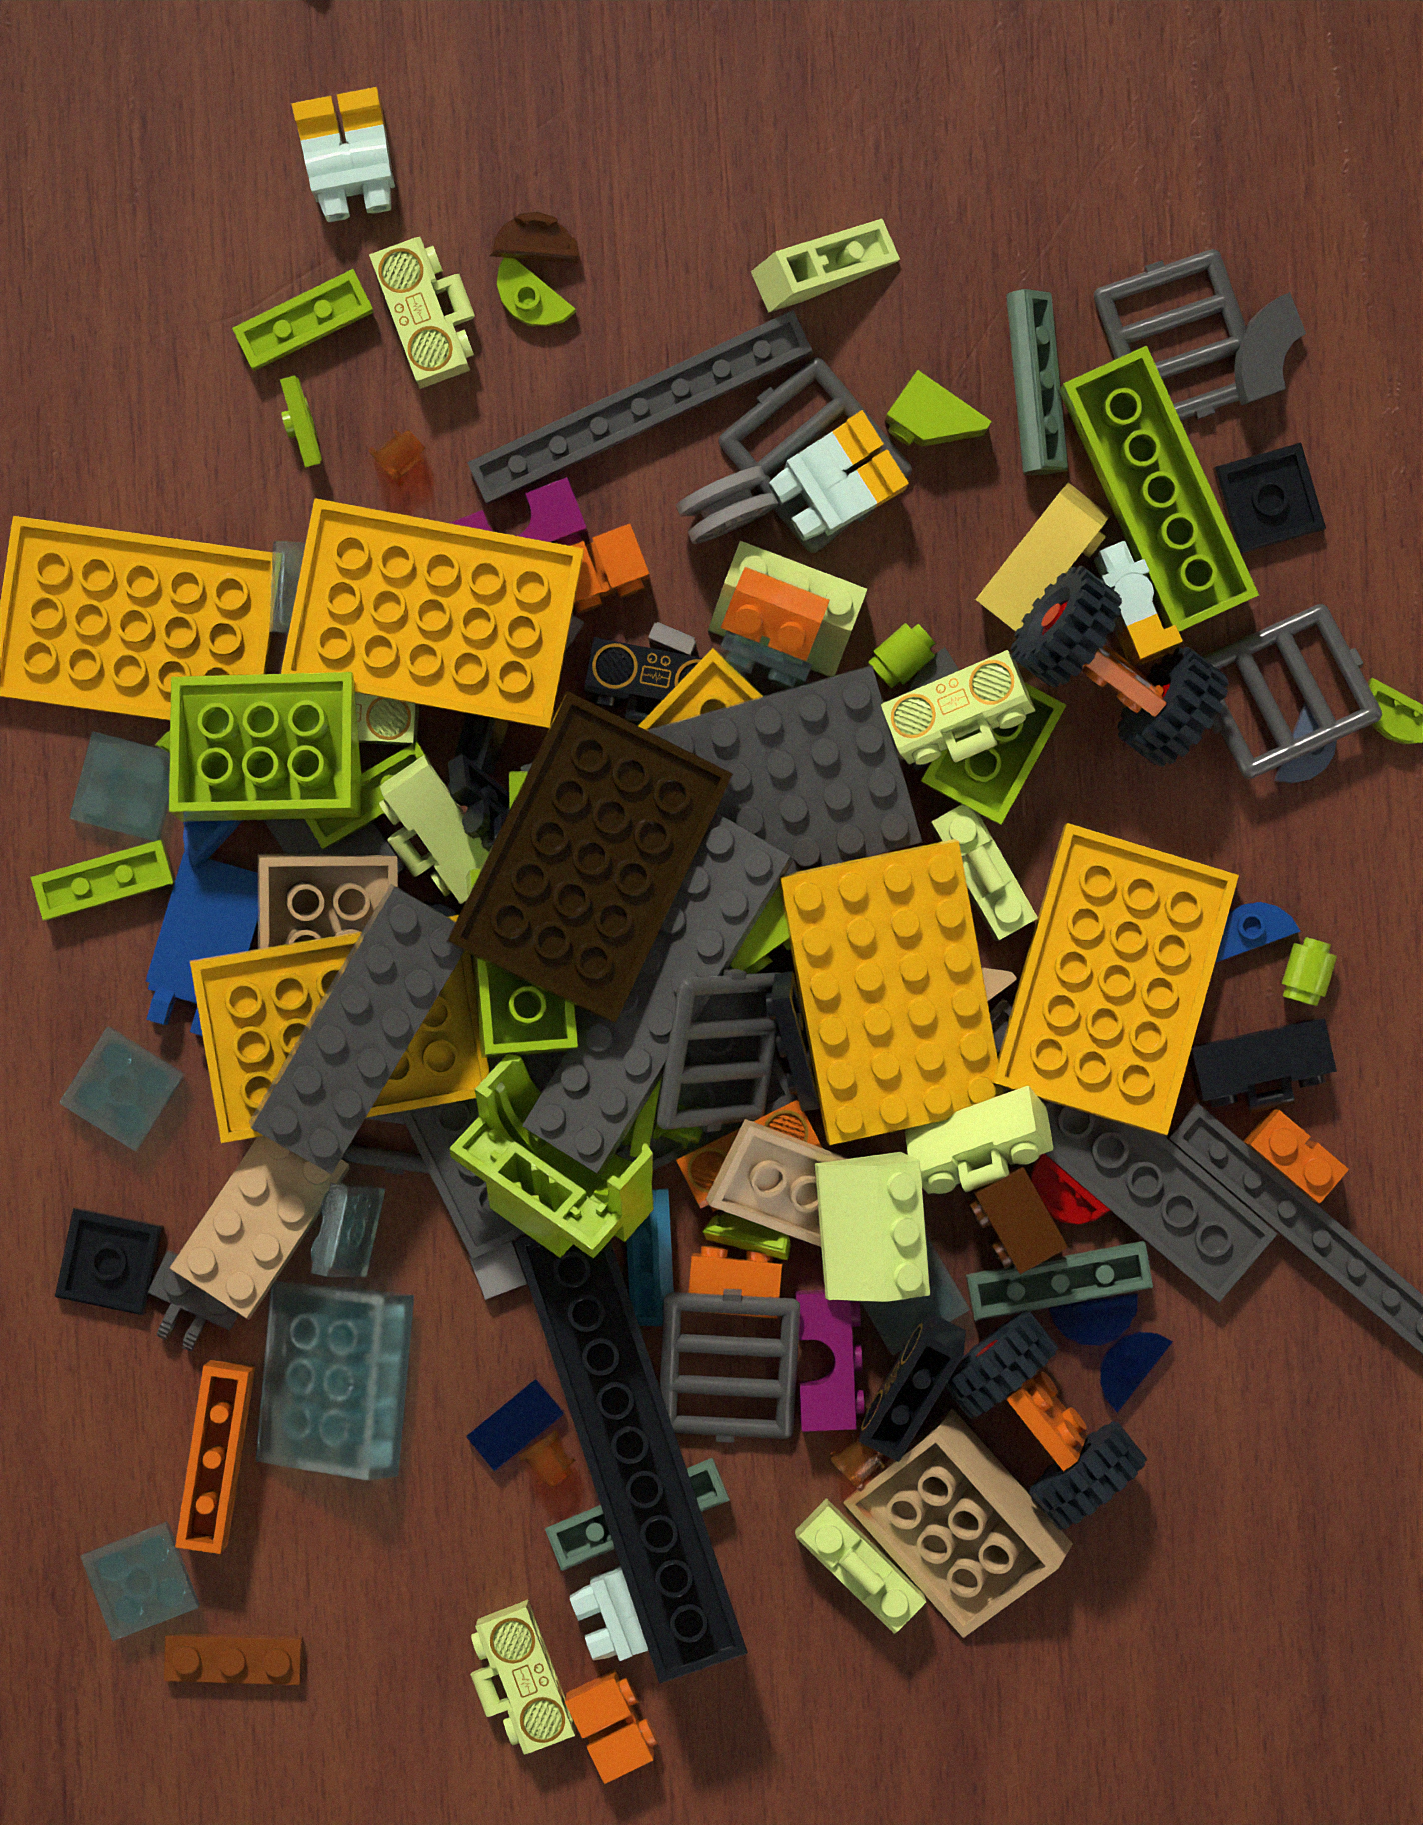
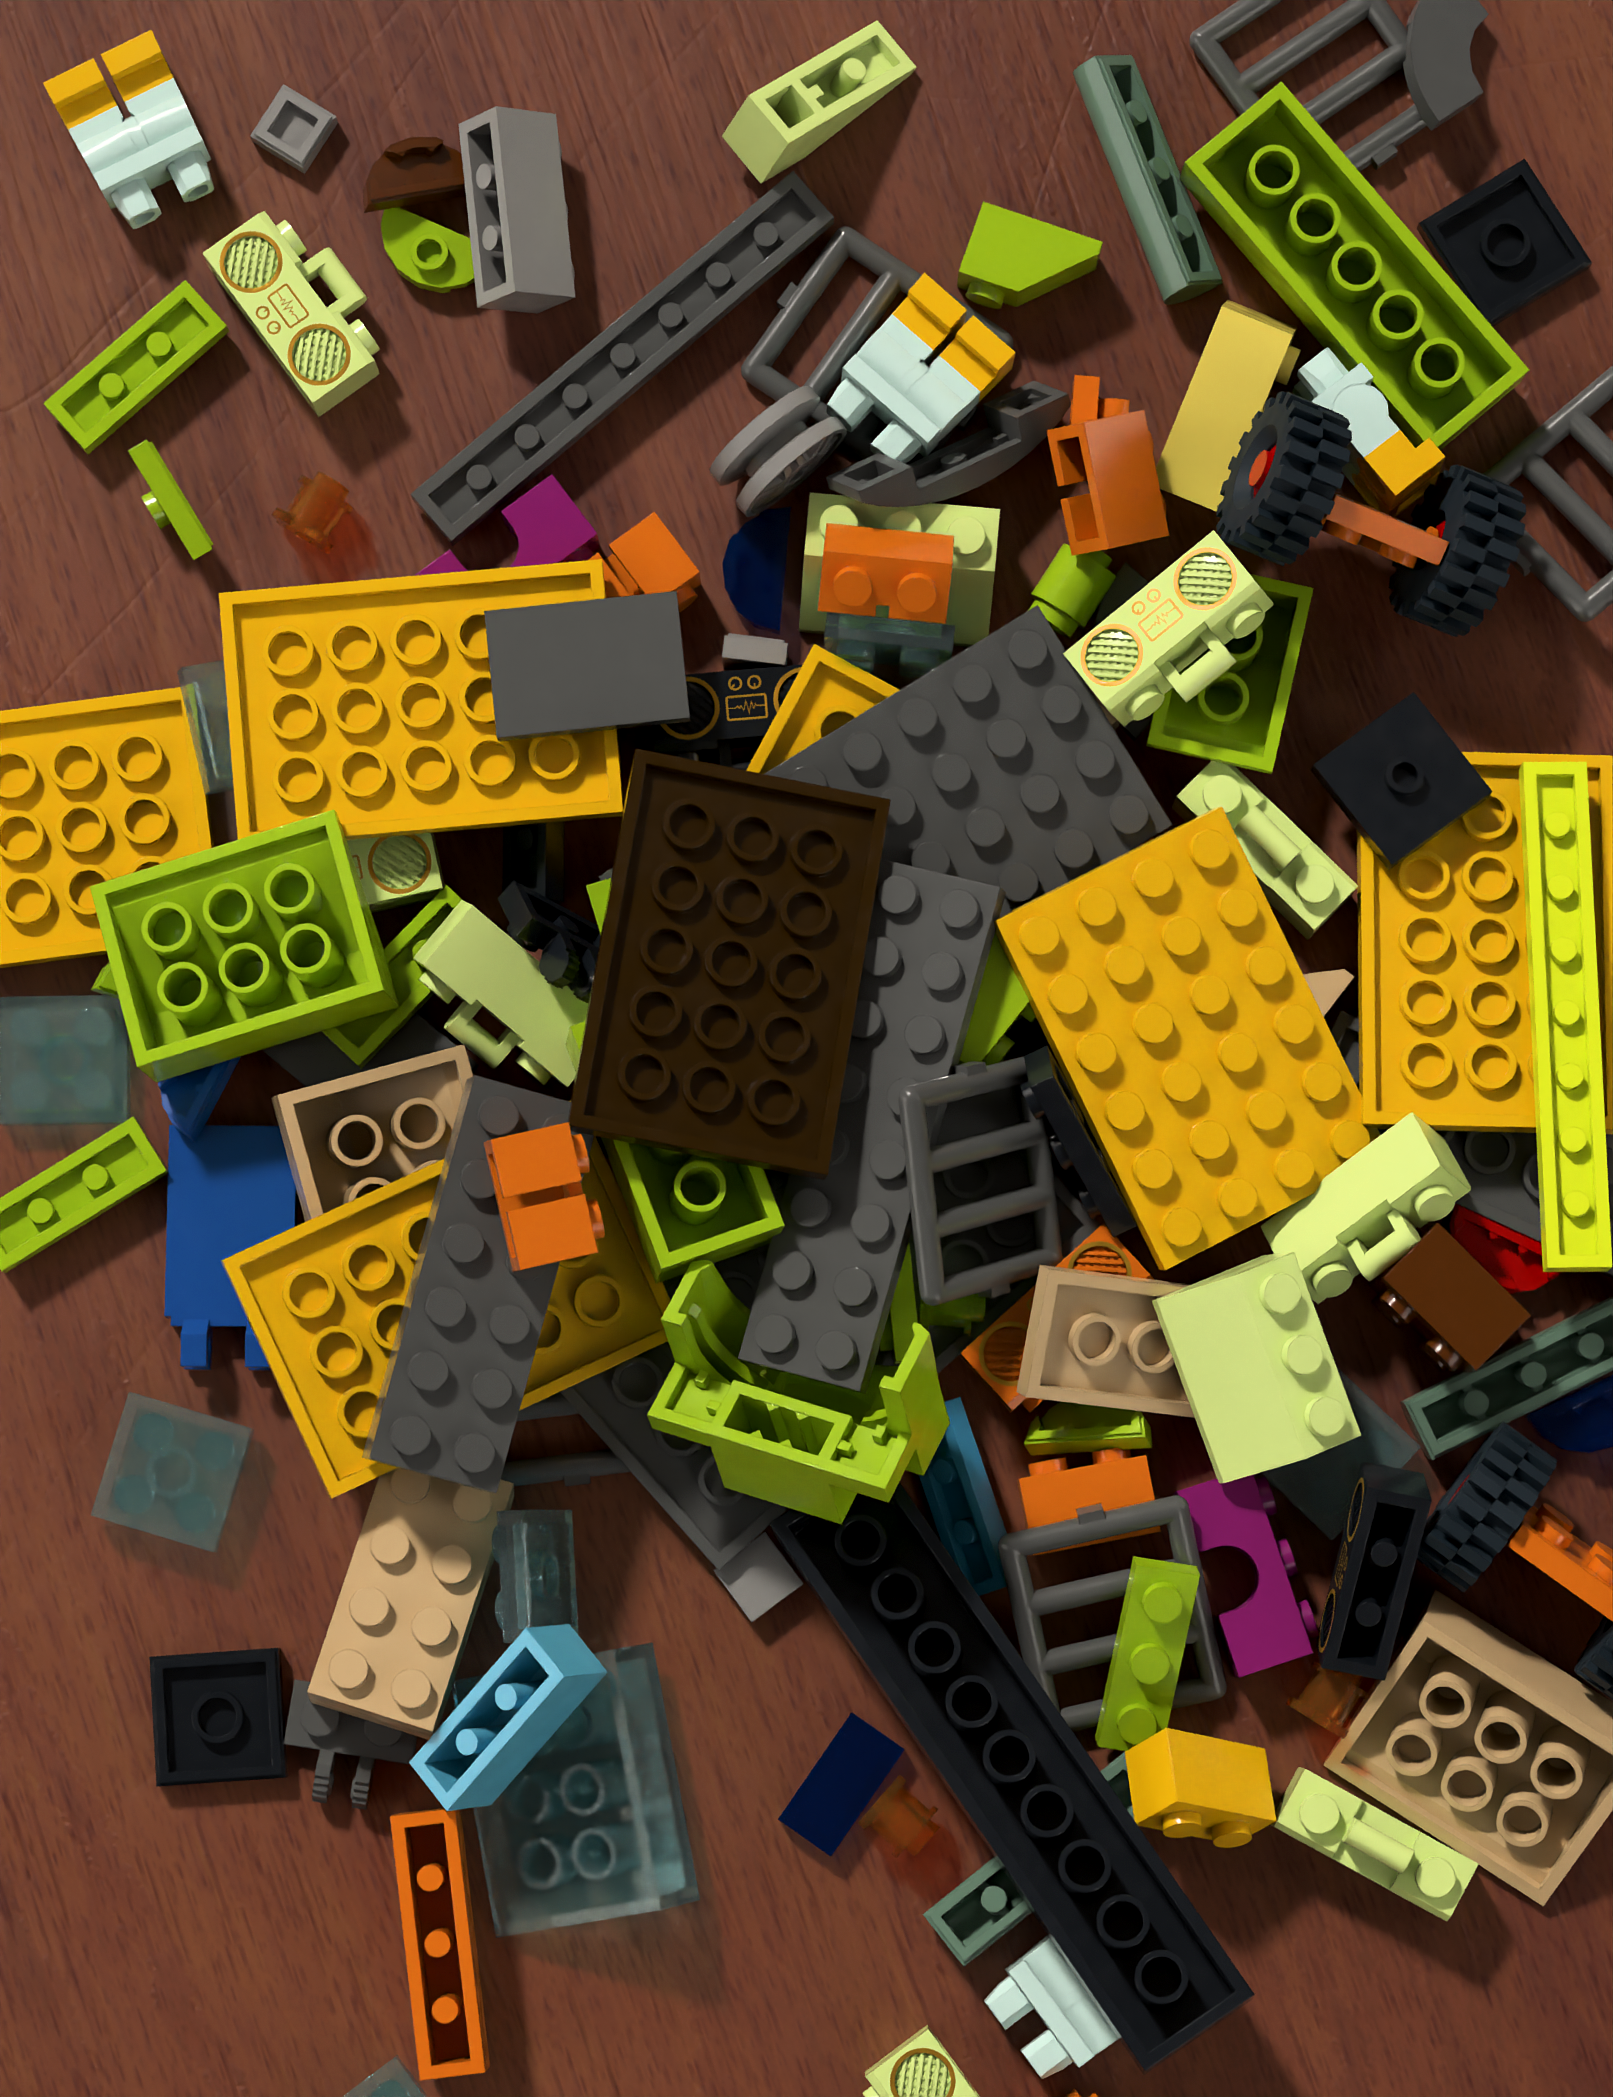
camera: 10 degrees left, 5 degrees down
none -> light grey tile [250,84,338,174]
none -> medium azure brick [409,1624,608,1811]
none -> light grey brick [458,106,575,314]
none -> dark grey tile [484,591,690,741]
none -> orange piece [484,1122,605,1272]
none -> clear blue plate [722,507,791,635]
none -> dark grey slope [826,381,1071,507]
none -> orange piece [1046,410,1169,556]
none -> orange tile [1069,375,1130,425]
none -> lime plate [1095,1556,1200,1751]
none -> yellow brick [1125,1728,1276,1848]
none -> black plate [1311,692,1492,870]
none -> neon yellow plate [1519,762,1612,1272]

